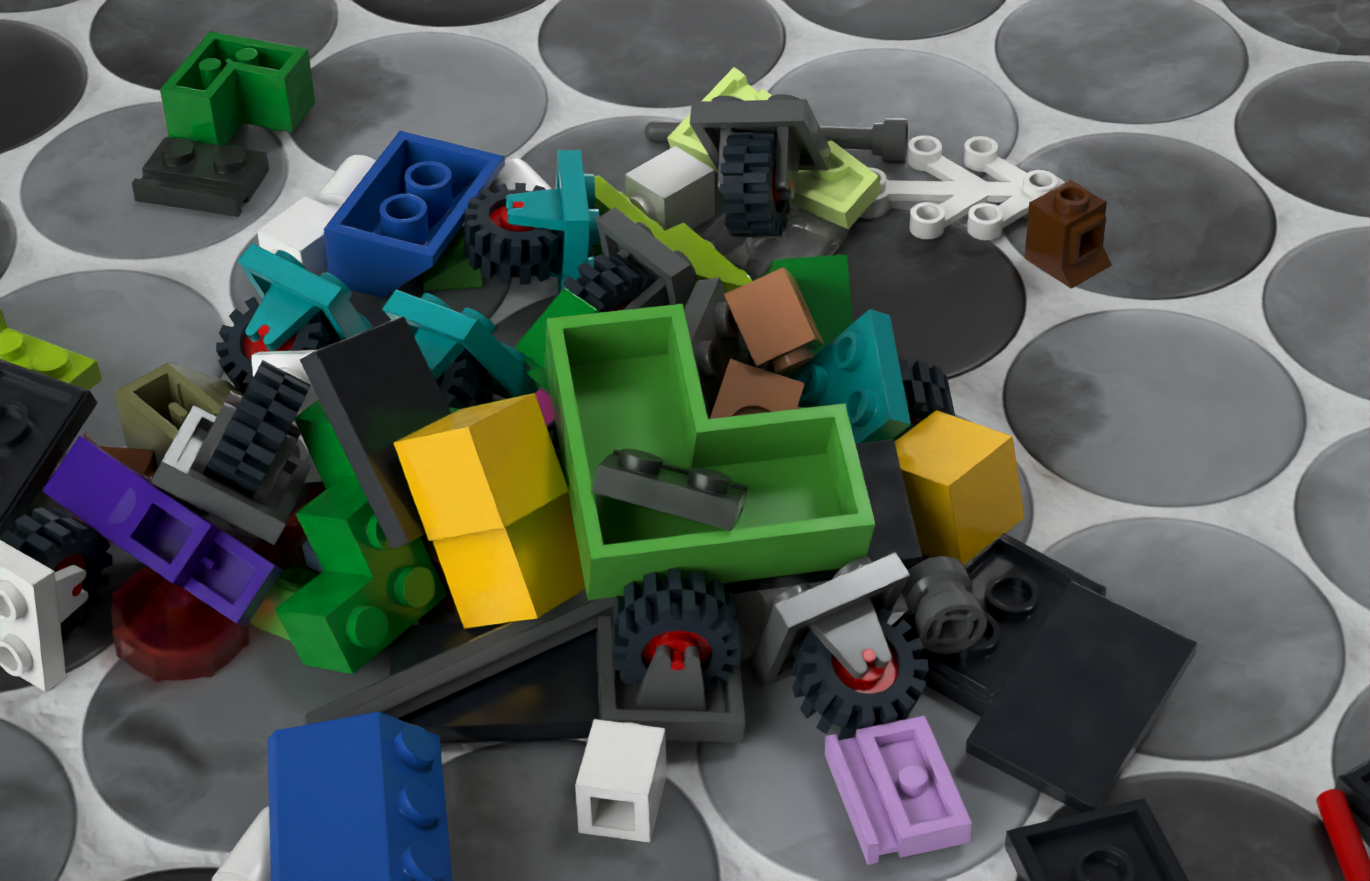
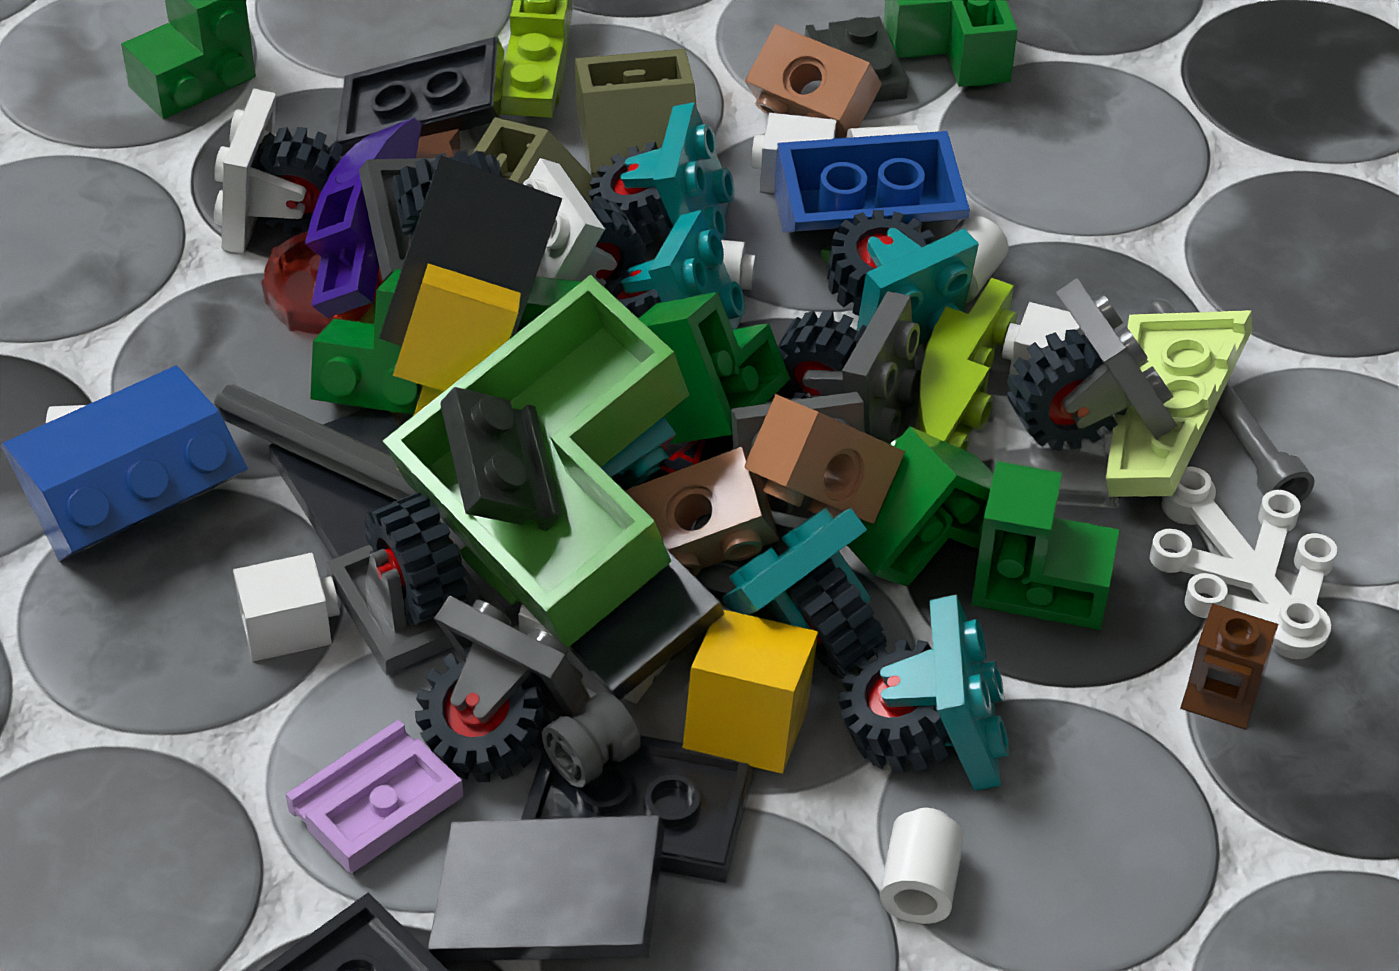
camera: 60 degrees right, 5 degrees up
none -> olive slope [575,48,697,177]
none -> nougat brick [745,24,882,138]
none -> teal plate [838,595,1009,791]
none -> white brick [879,808,964,924]
none -> green brick [971,461,1119,630]

